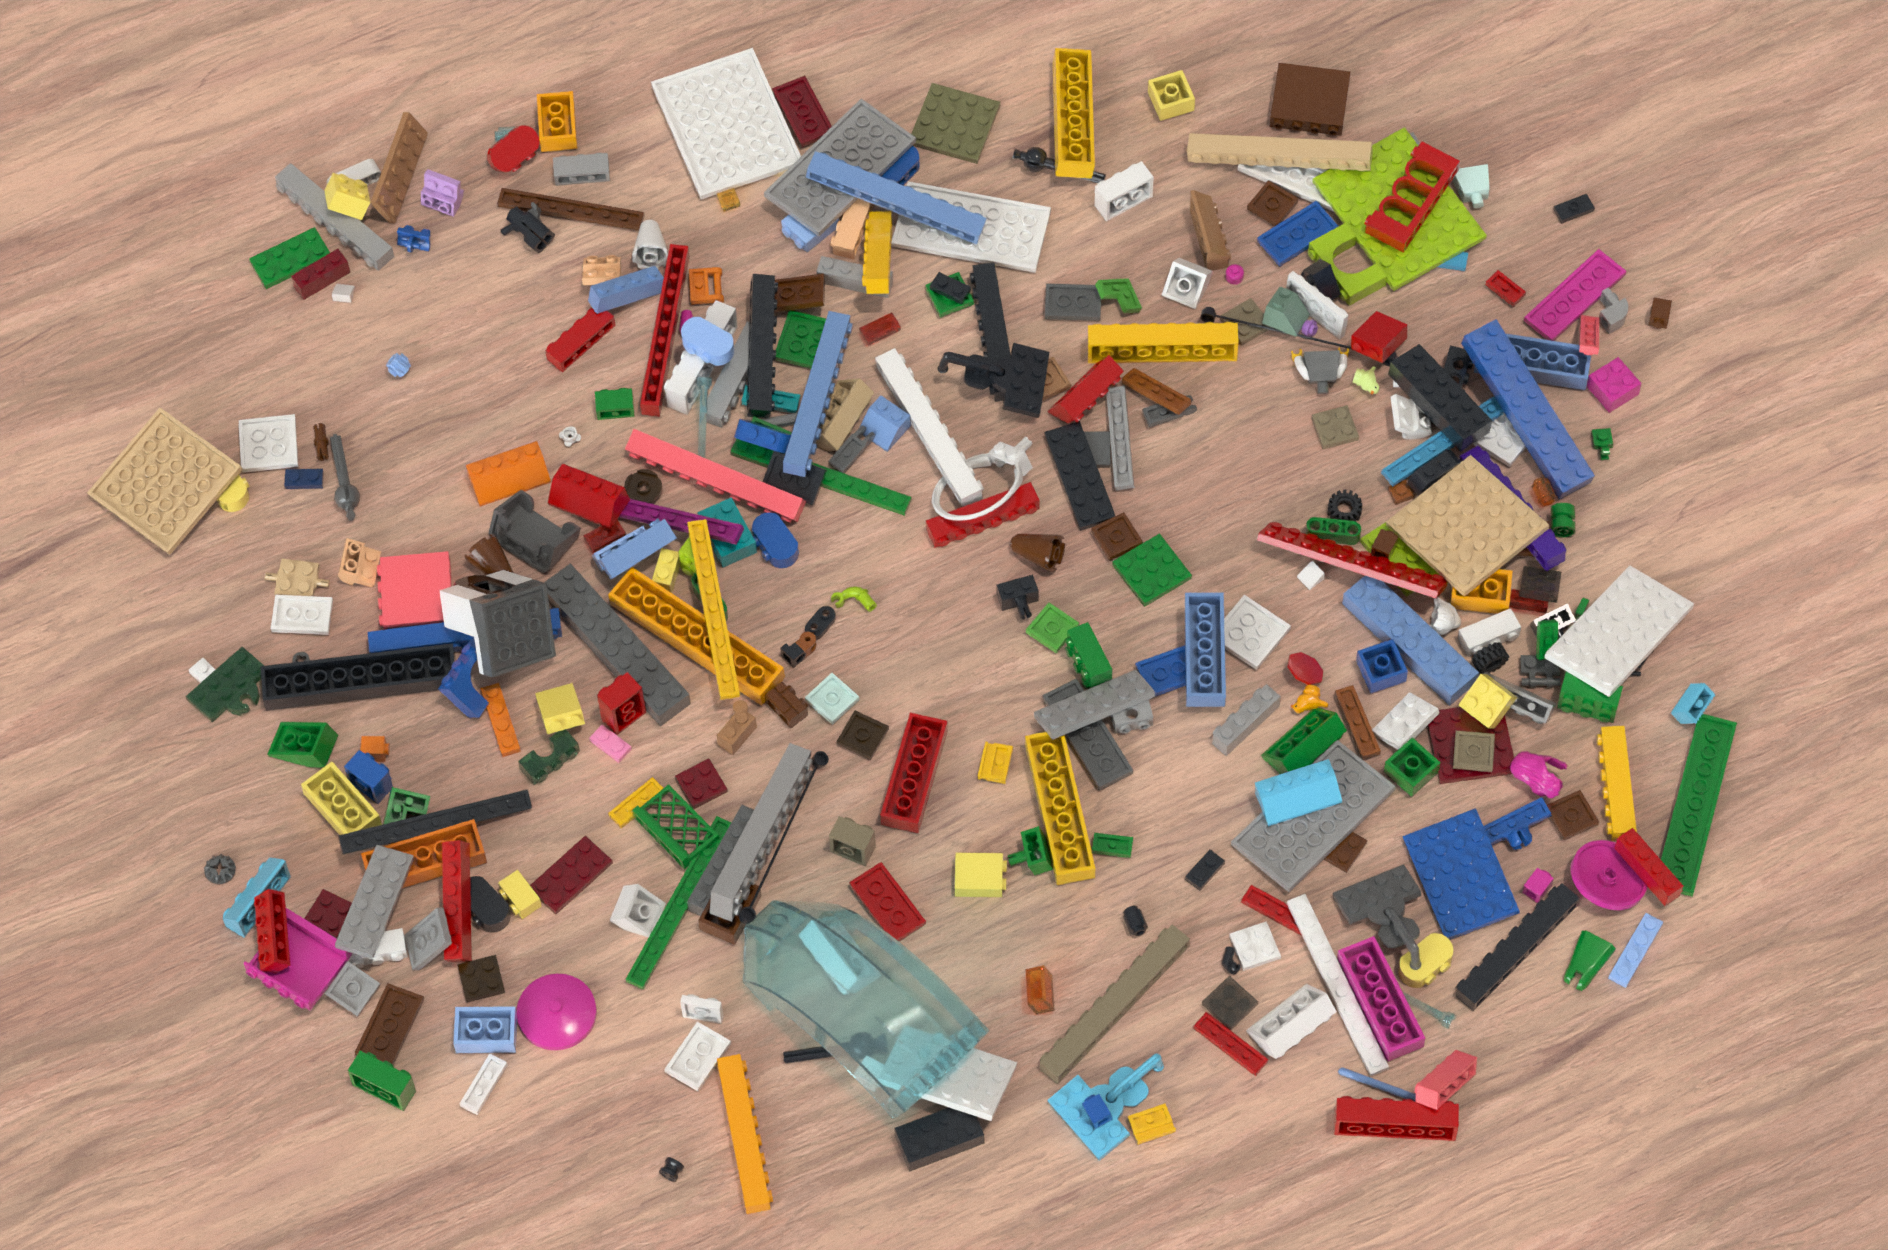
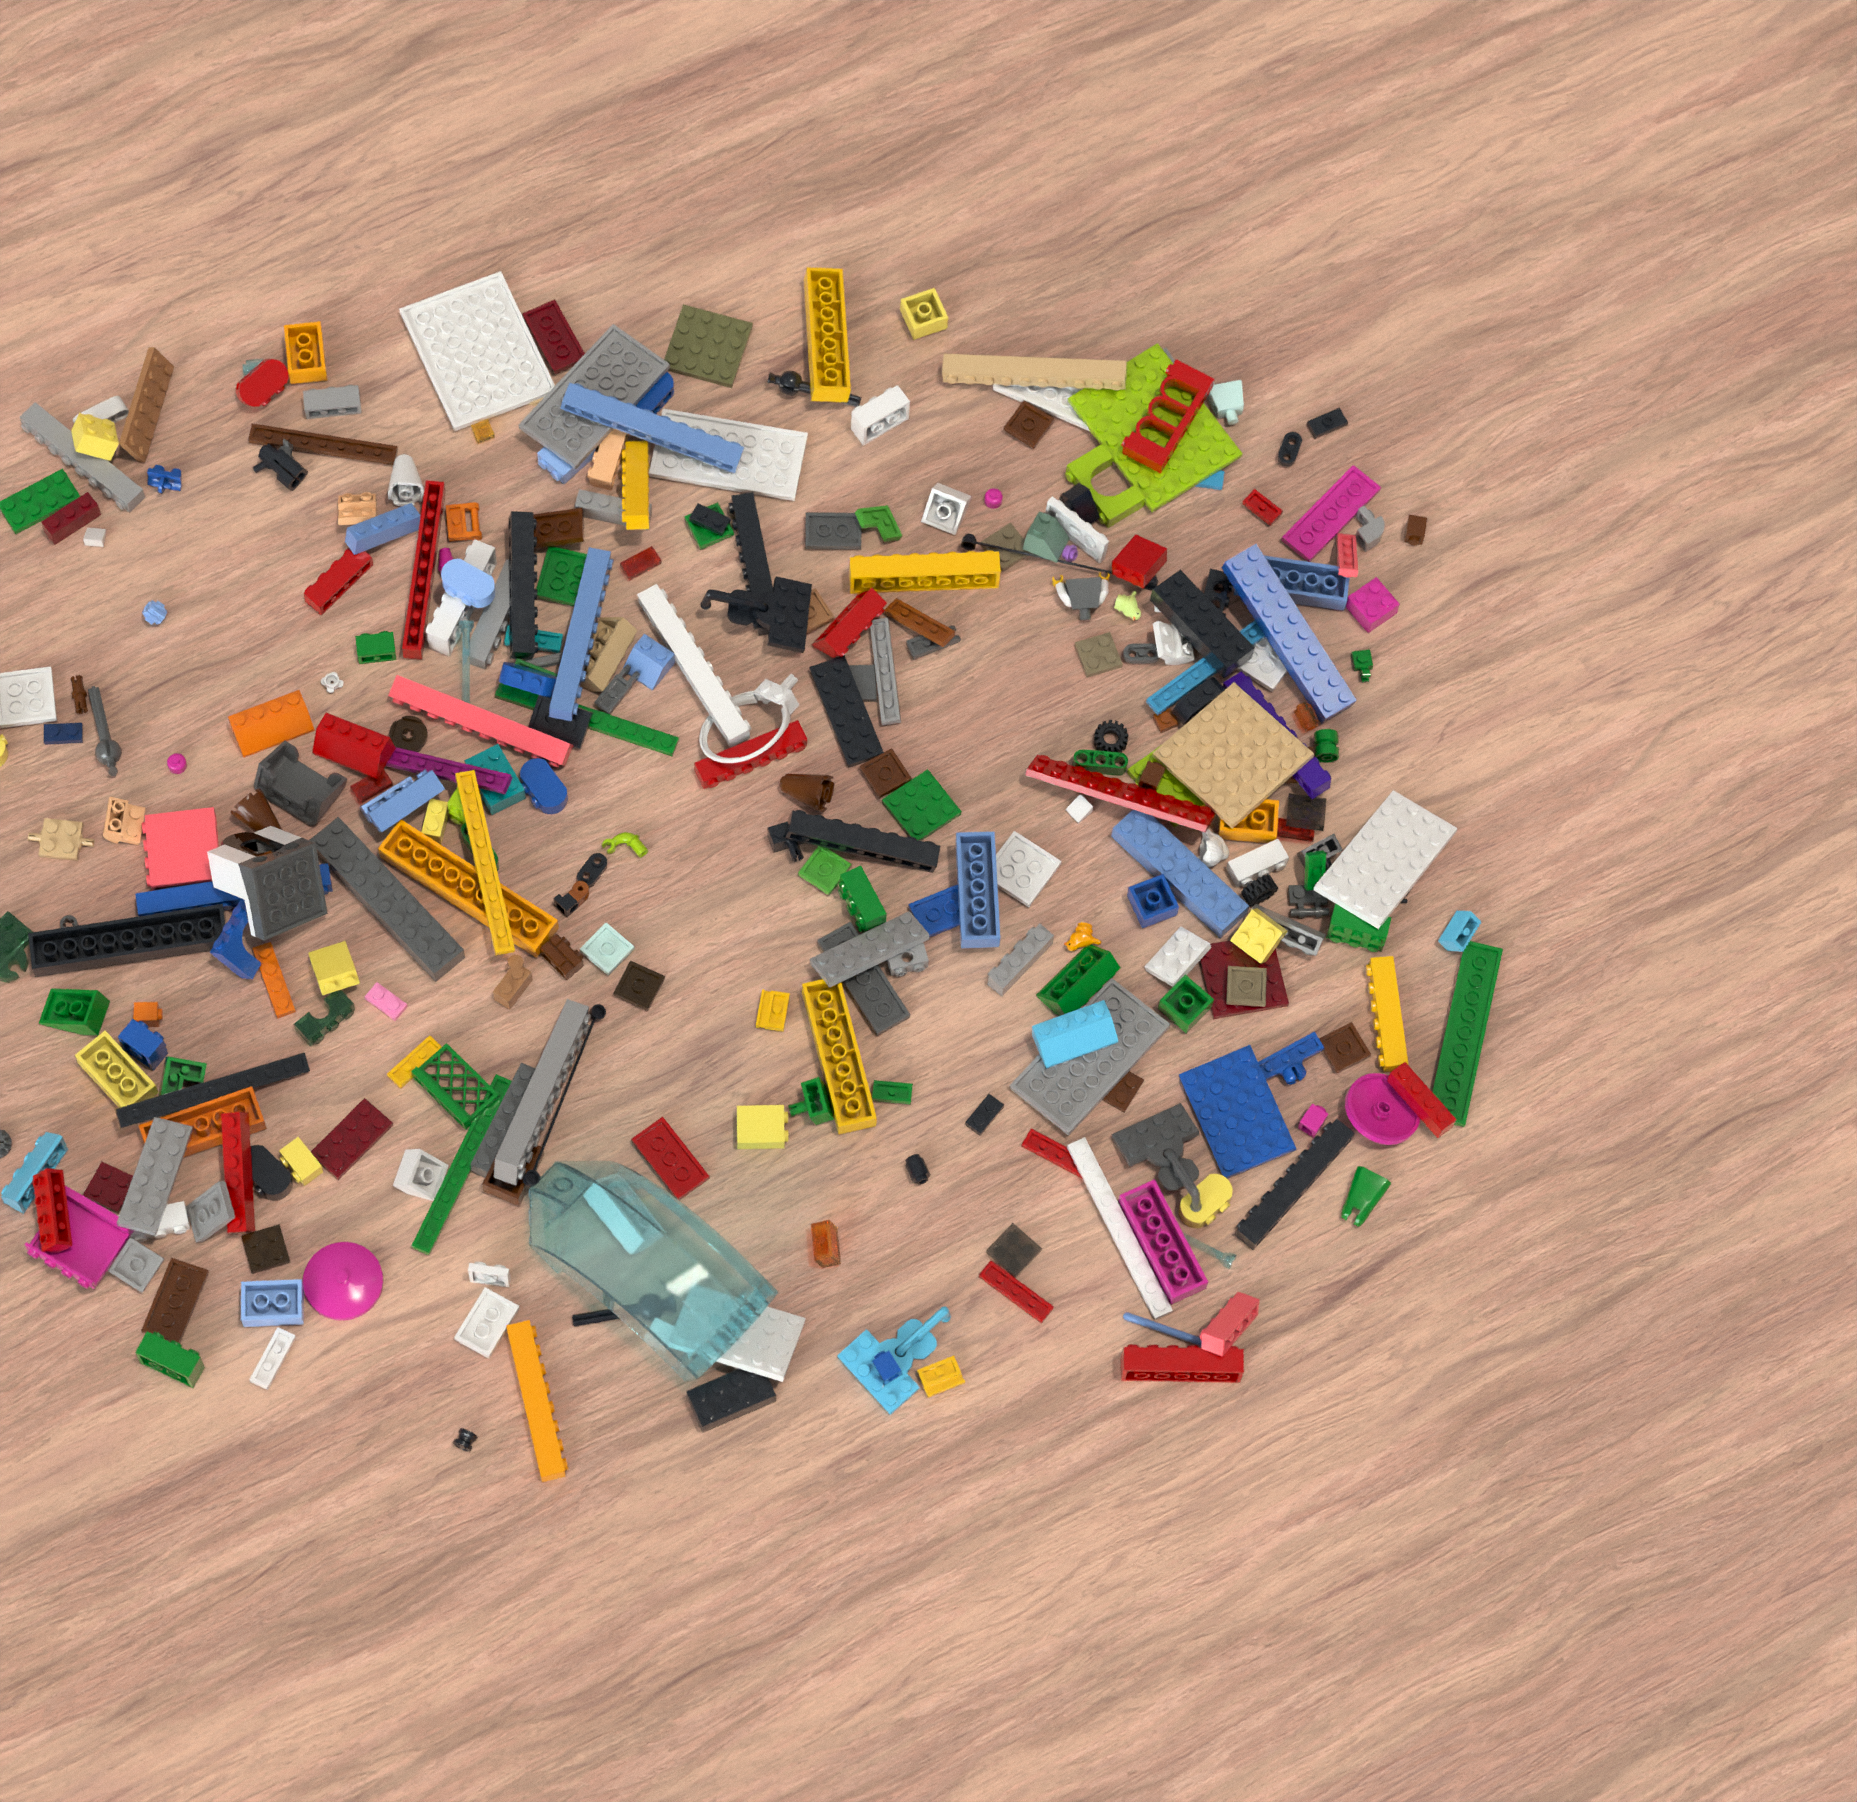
camera: 10 degrees left, 5 degrees up
white plate [271,595,333,635] -> none
lavender brick [421,169,464,217] -> none
red brick [597,672,646,735] -> none
dark red plate [675,758,728,809] -> none
dark tan brick [829,816,876,866] -> none
red brick [880,712,948,834] -> none
dark tan brick [1040,924,1190,1084] -> none
medium nougat slope [1189,190,1231,271] -> none
black arm [1222,946,1241,974] -> none
white plate [1229,921,1281,971] -> none
white slope [1246,984,1337,1059] -> none
blue plate [1257,201,1339,267] -> none
reddish brown panel [1270,63,1351,136] -> none
red piece [1287,652,1324,685] -> none
dark orange plate [1335,685,1381,760] -> none
dark pink hair [1510,751,1568,798] -> none
green tile [1574,597,1589,621] -> none
light blue plate [1608,913,1663,988] -> none
none -> dark pink piece [167,753,187,774]
none -> black brick [785,810,940,873]
none -> dark grey plate [1123,643,1160,664]
none -> black plate [1278,432,1302,467]

